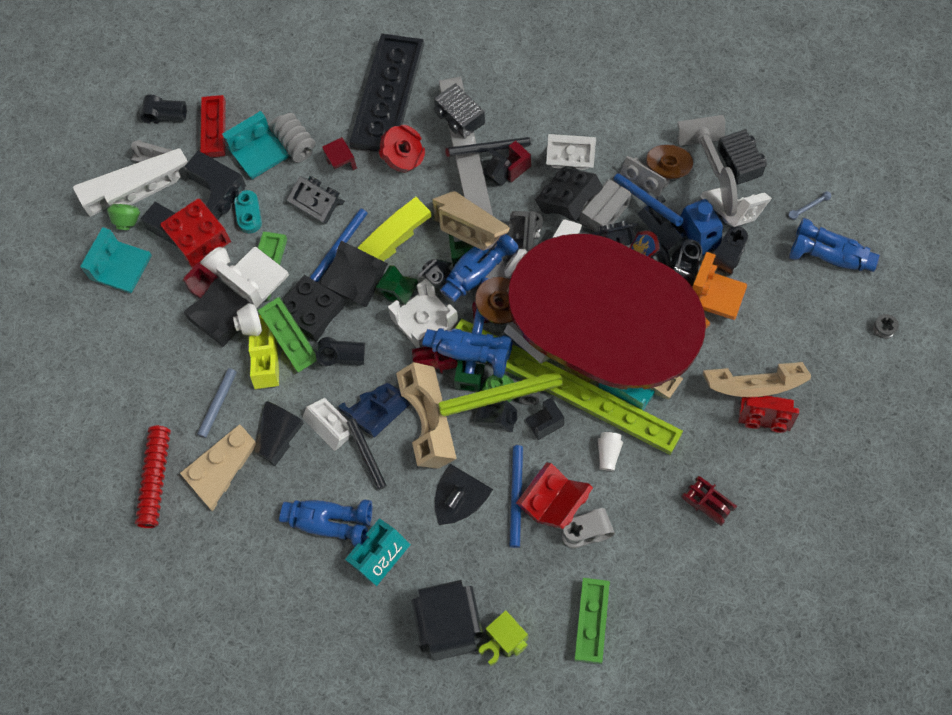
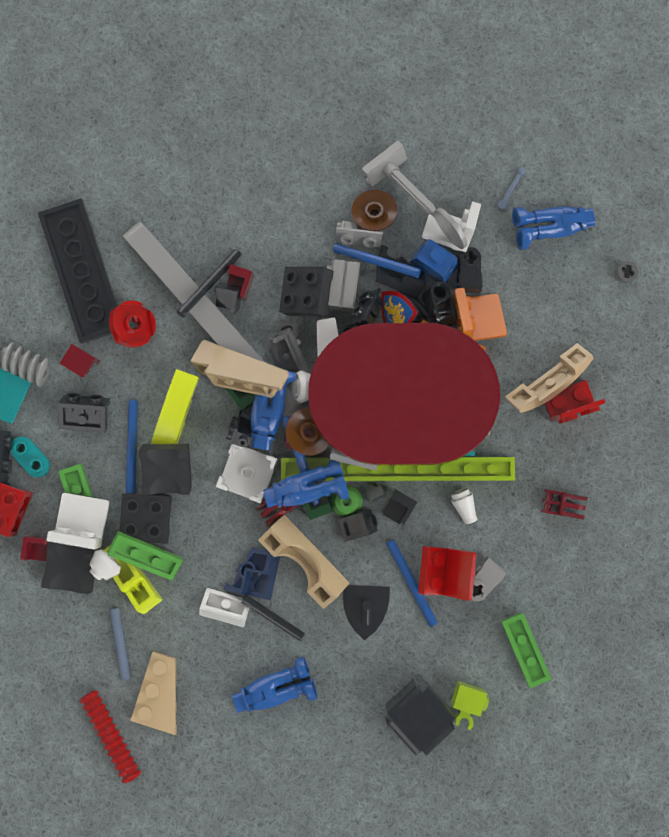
camera: 40 degrees left, 20 degrees up
white cone [200,247,231,278] -> none
black slope [255,401,304,466] -> none
black piece [316,337,365,366] -> none
teal brick [345,518,411,586] -> none
dark green panel [376,265,419,305] -> none
black brick [434,83,485,138] -> none
lime axle [439,371,563,416] -> none
white bracket [546,134,596,170] -> none
black brick [717,129,767,185] -> none

